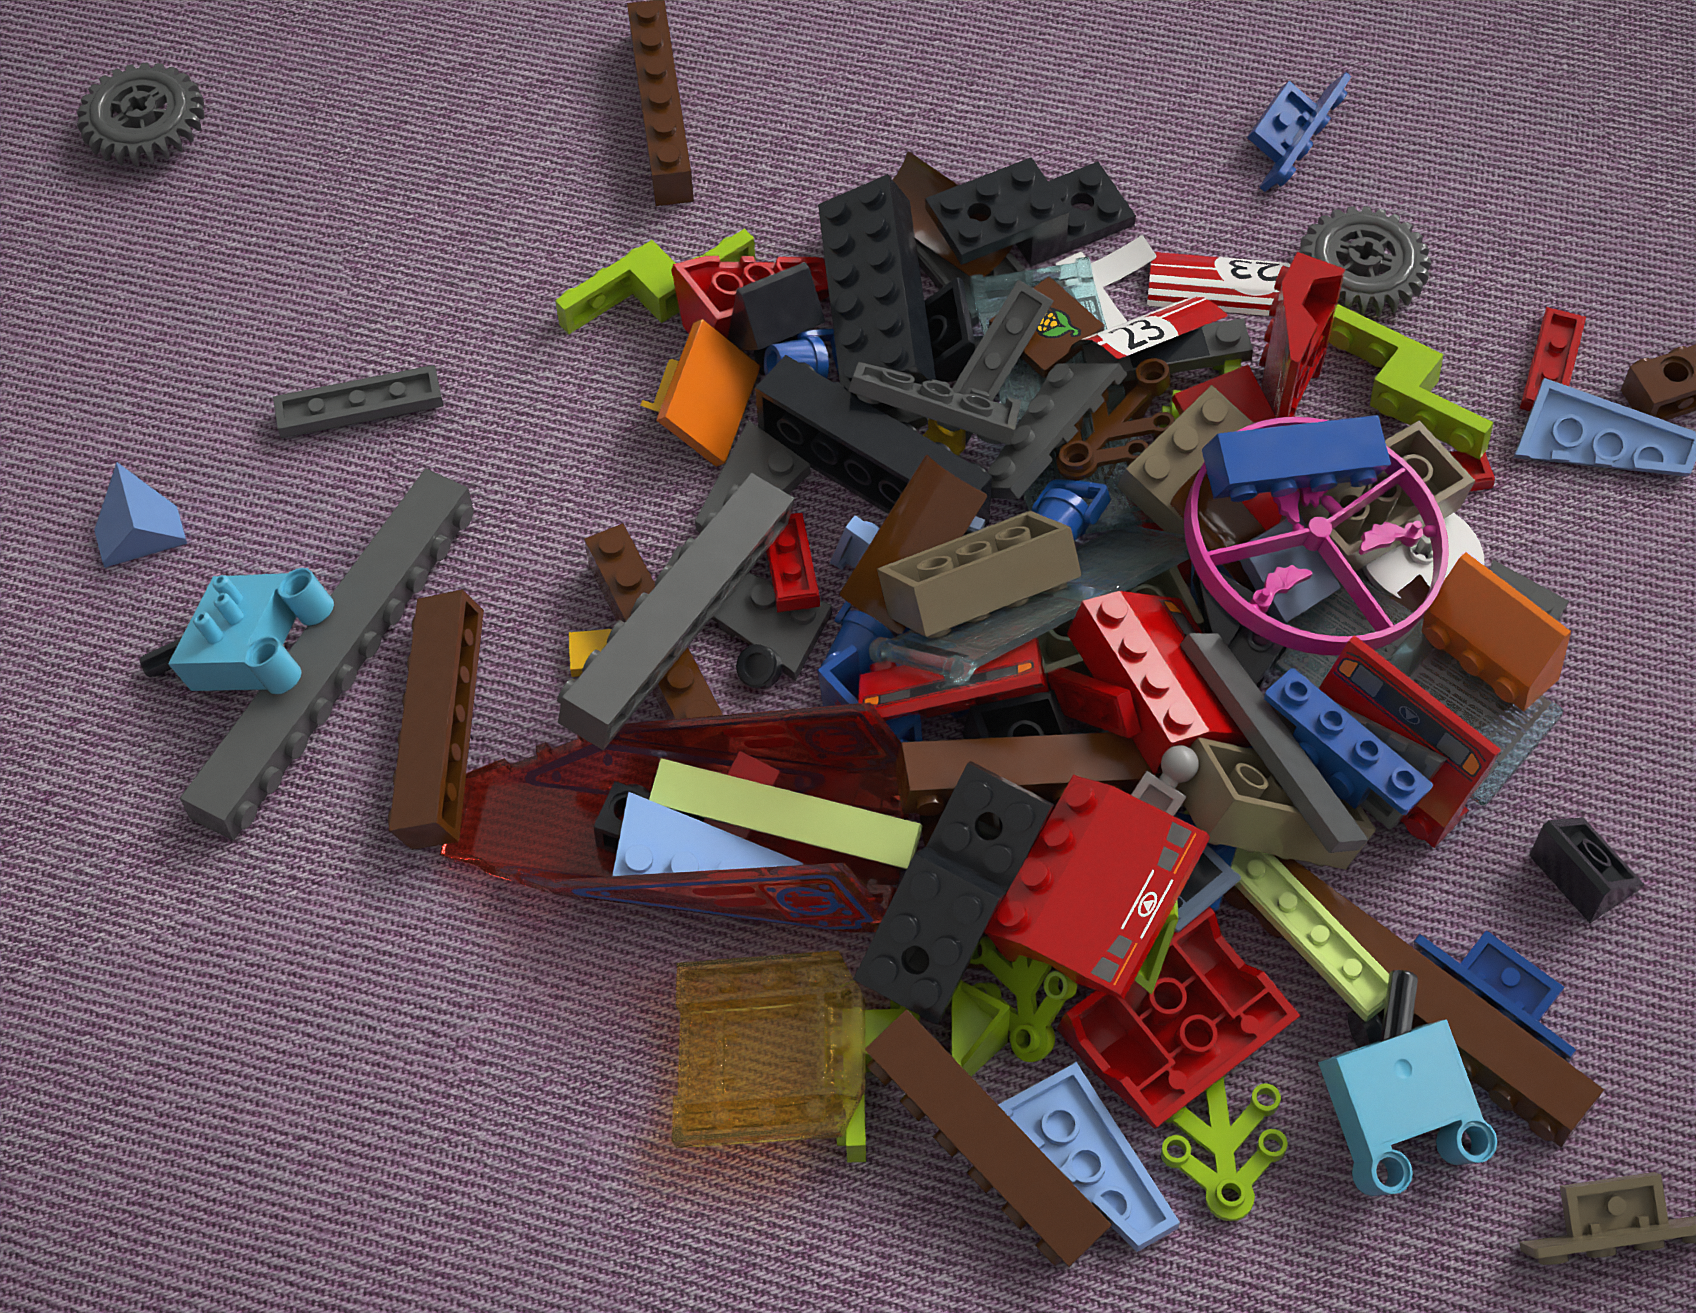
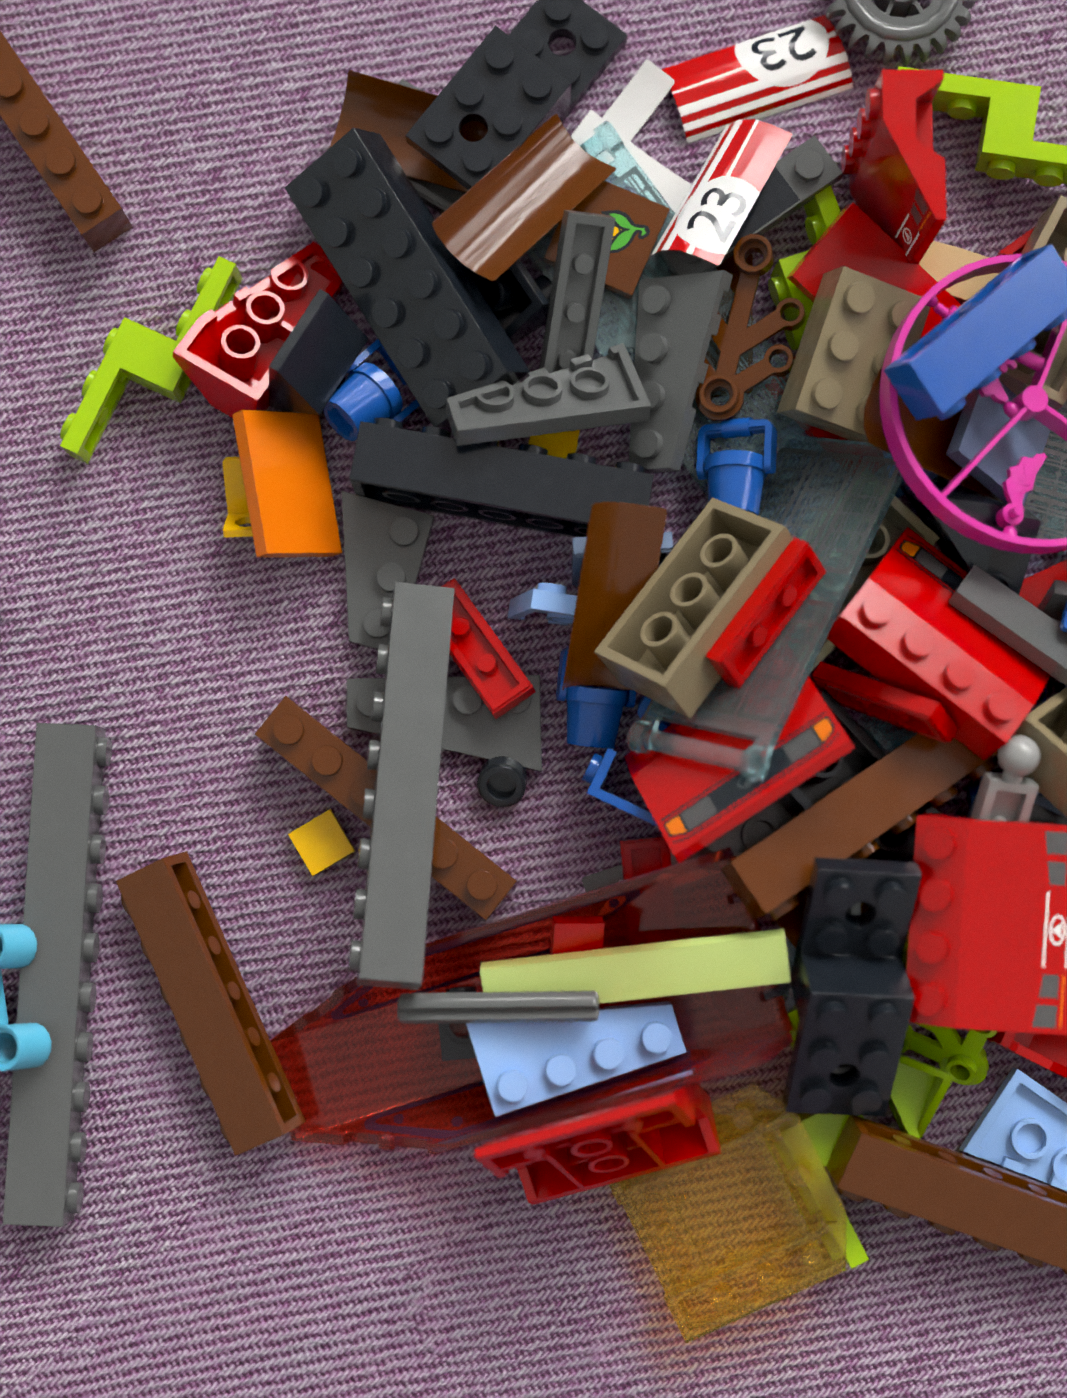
camera: 30 degrees left, 25 degrees up
none -> dark grey axle [397,991,600,1024]
none -> reddish brown sticker [432,113,616,281]
none -> red piece [474,1079,722,1205]
none -> red tile [705,537,826,689]

